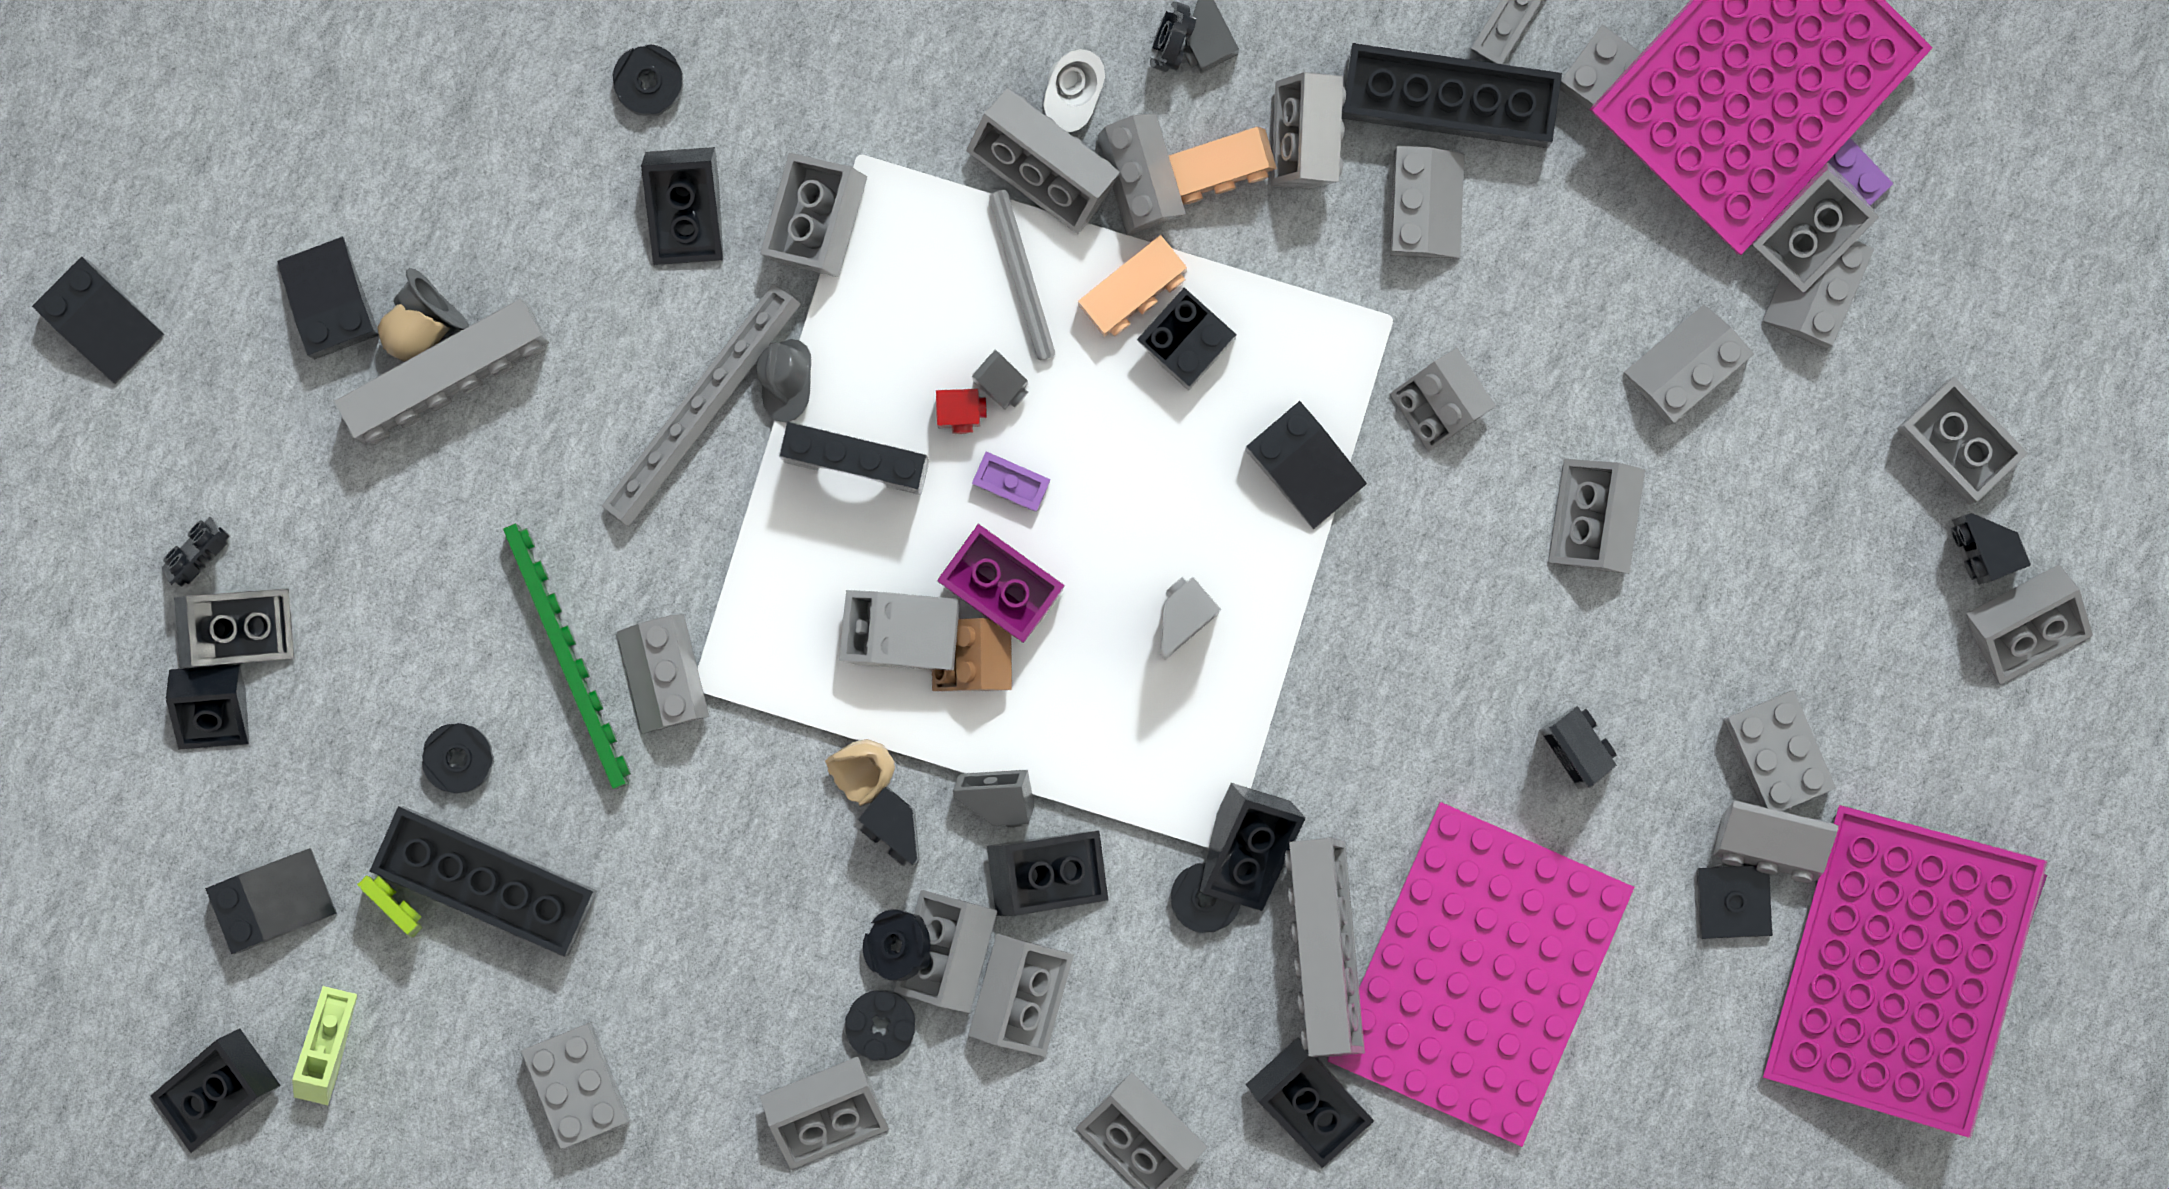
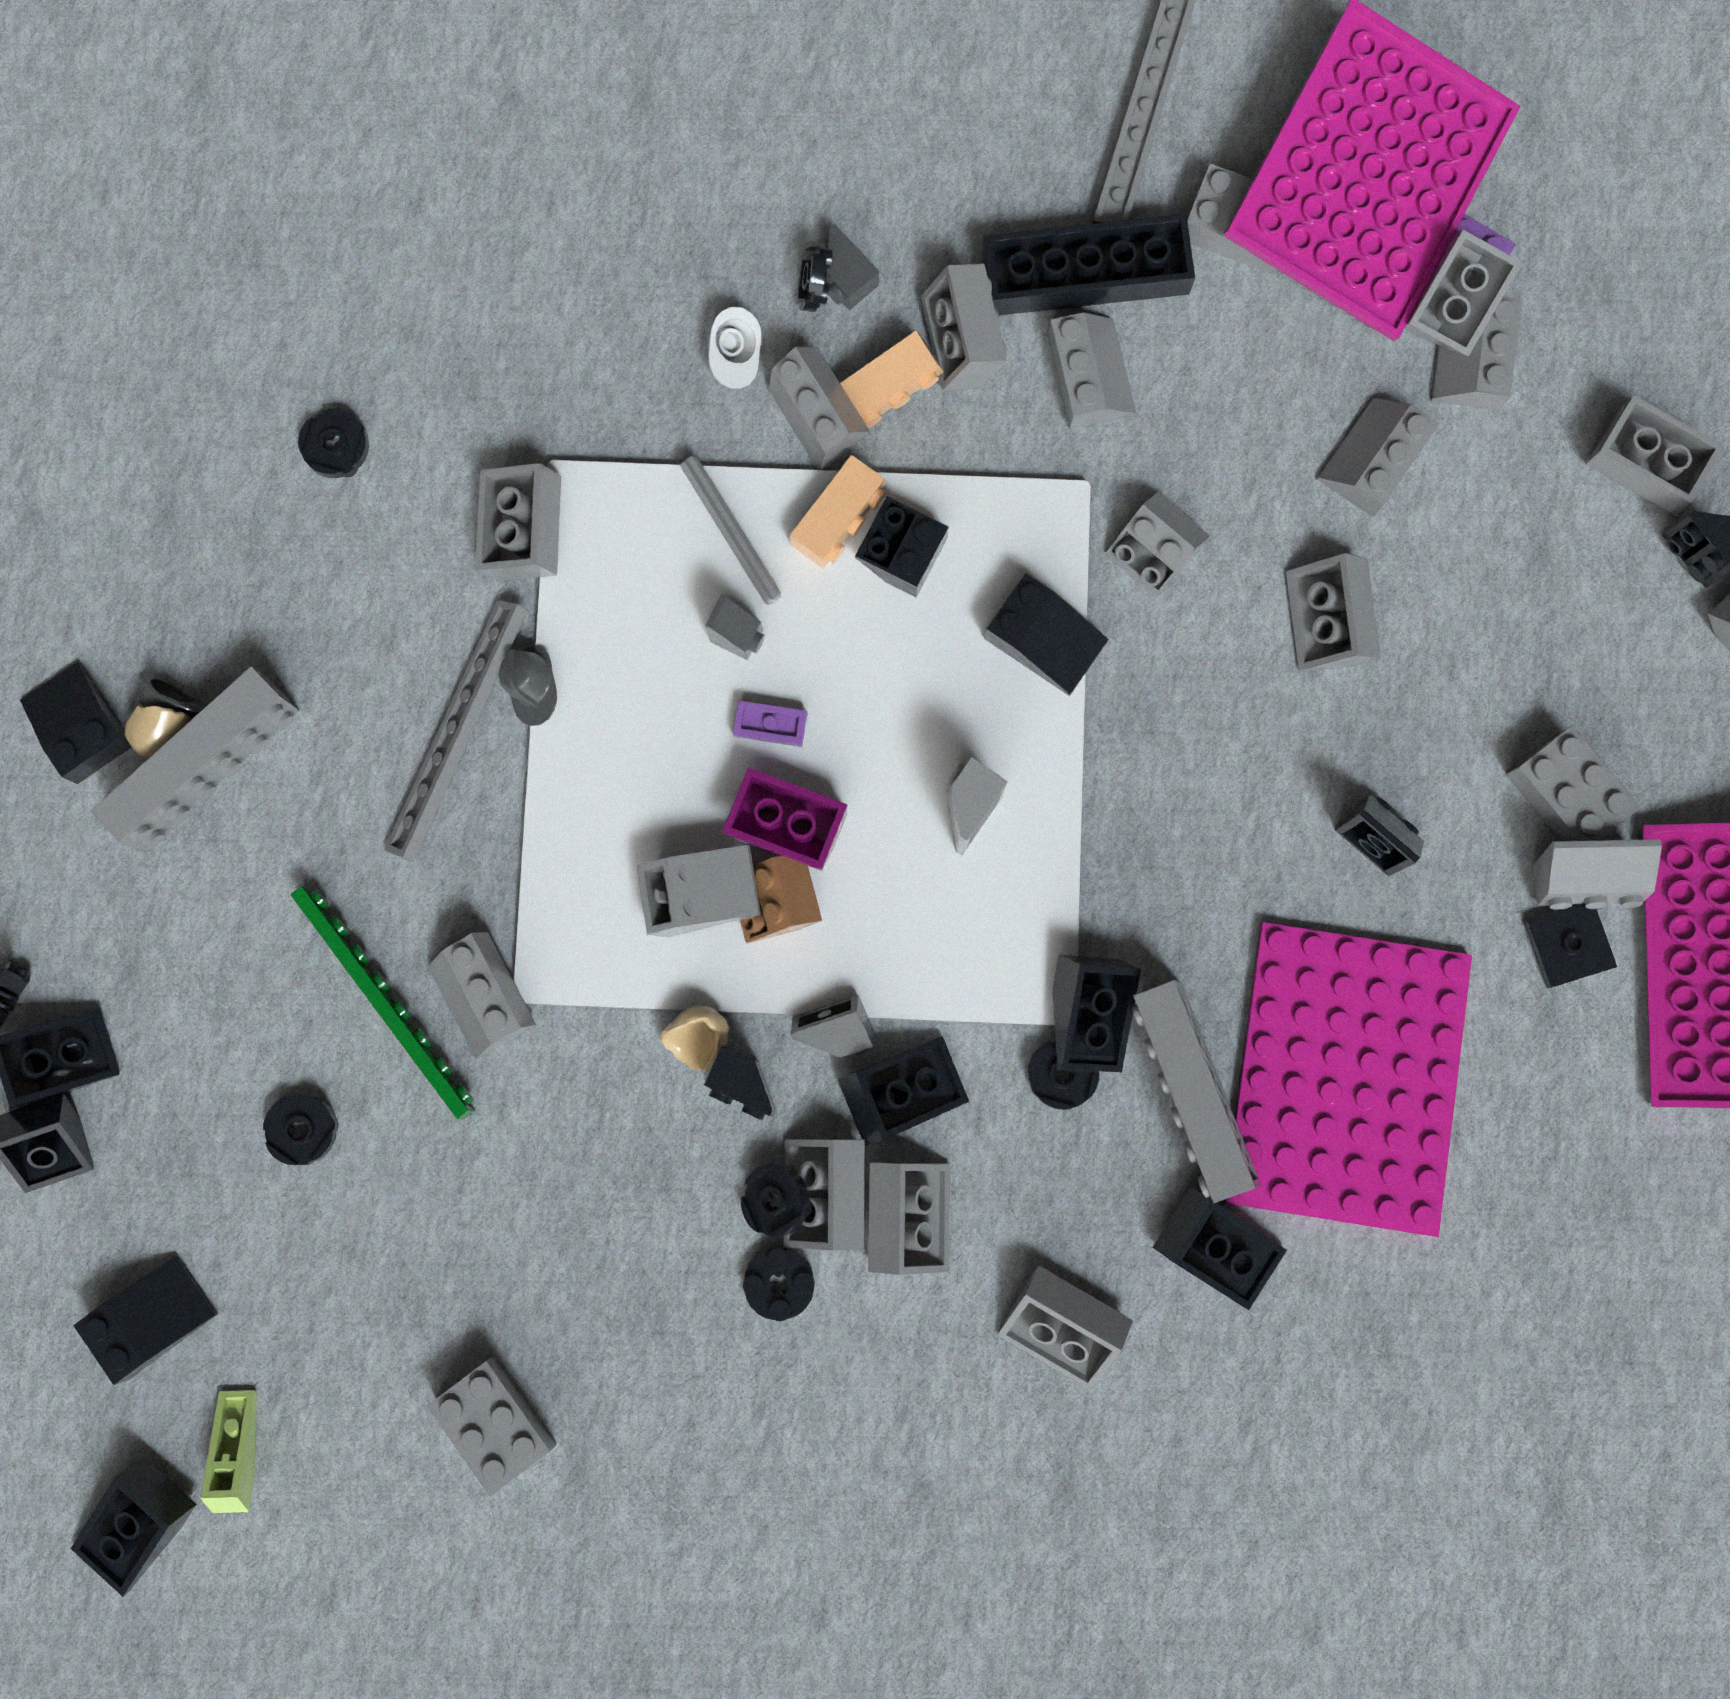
camera: 15 degrees left, 5 degrees down
lime plate [357,875,423,938] -> none
black brick [369,806,597,957] -> none
black slope [641,147,724,265] -> none
light grey slope [760,1056,889,1169] -> none
black arch [779,422,929,495] -> none
red brick [936,388,987,434] -> none
light grey brick [966,88,1120,234] -> none

